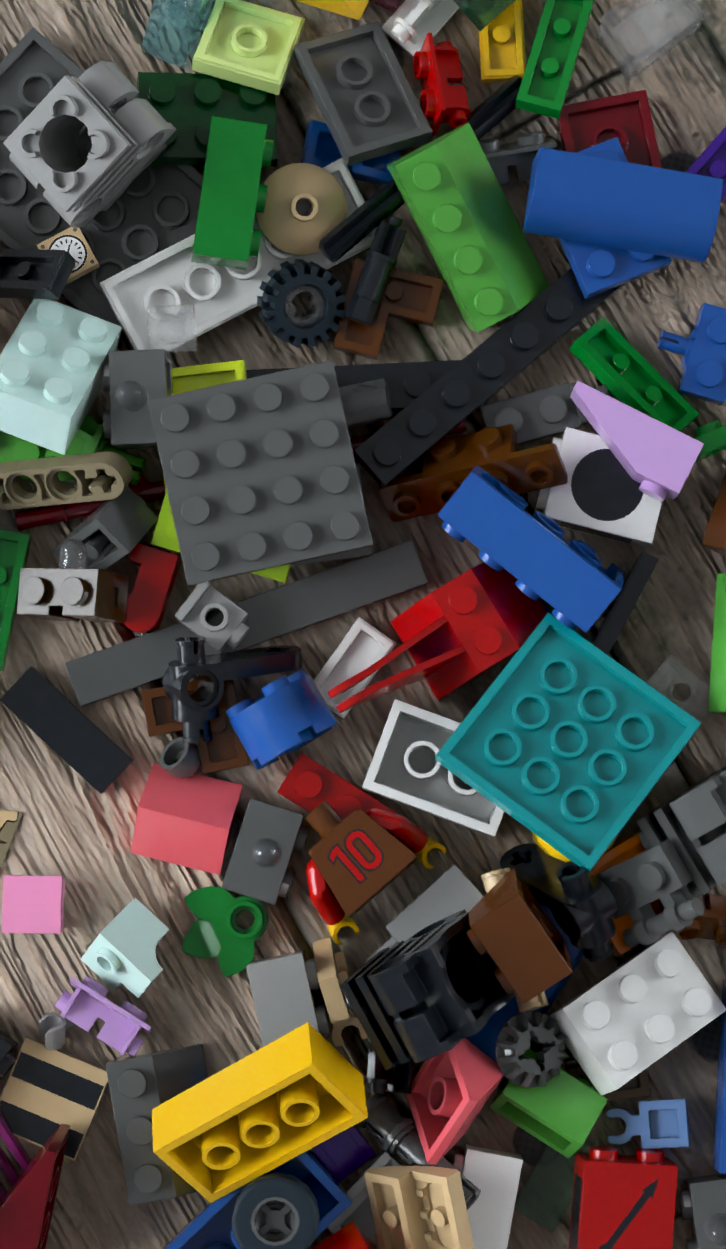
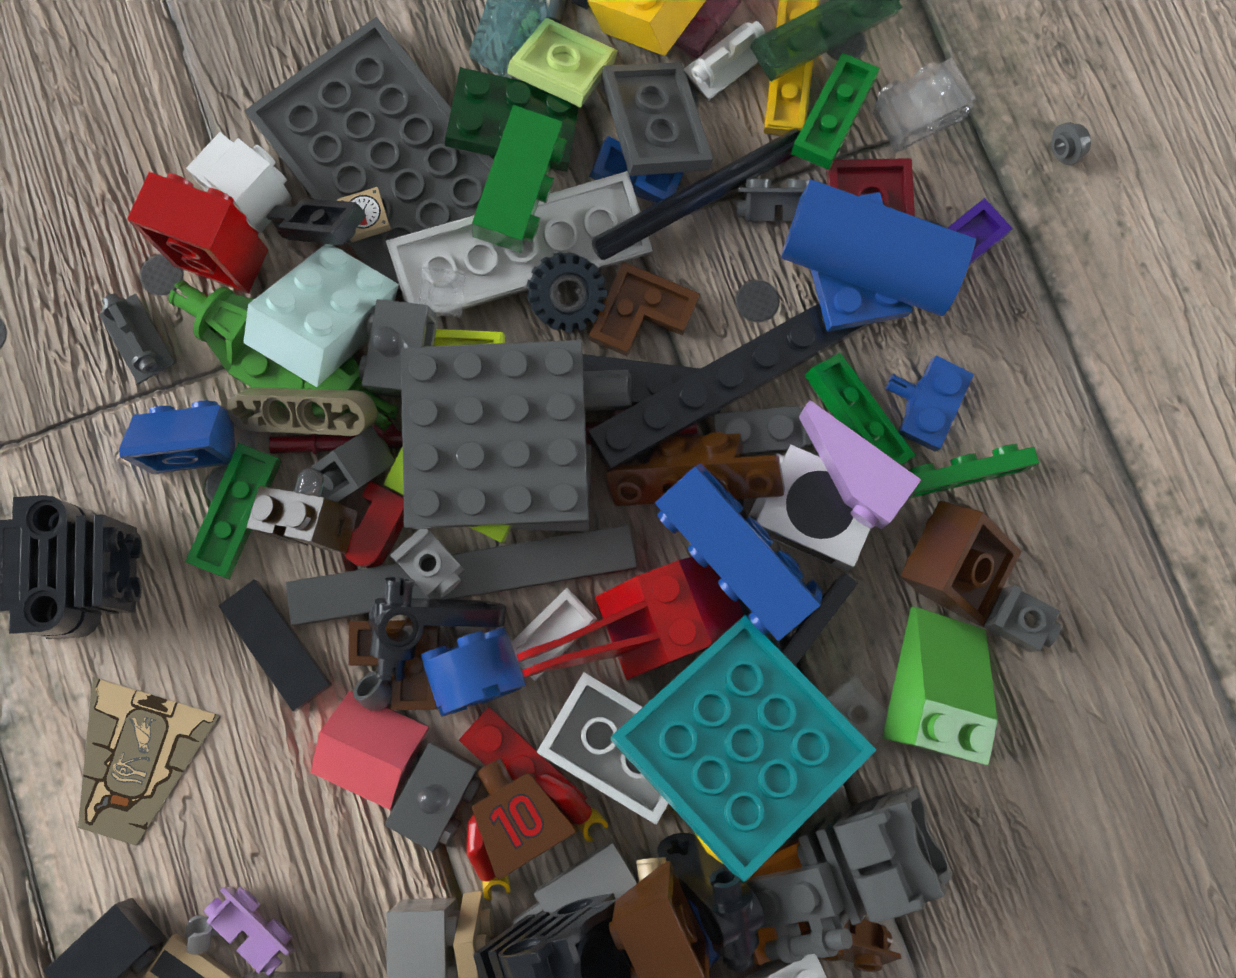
camera: 10 degrees right, 5 degrees down
bright pink piece [2,875,65,934] -> none
light grey piece [3,61,177,228] -> none
light aqua brick [81,897,169,998] -> none
green plate [182,886,269,977] -> none
tan dish [256,163,347,256] -> none
black piece [345,216,407,326] -> none
bright green slope [387,123,549,333] -> none
red hinge [413,33,470,136] -> none

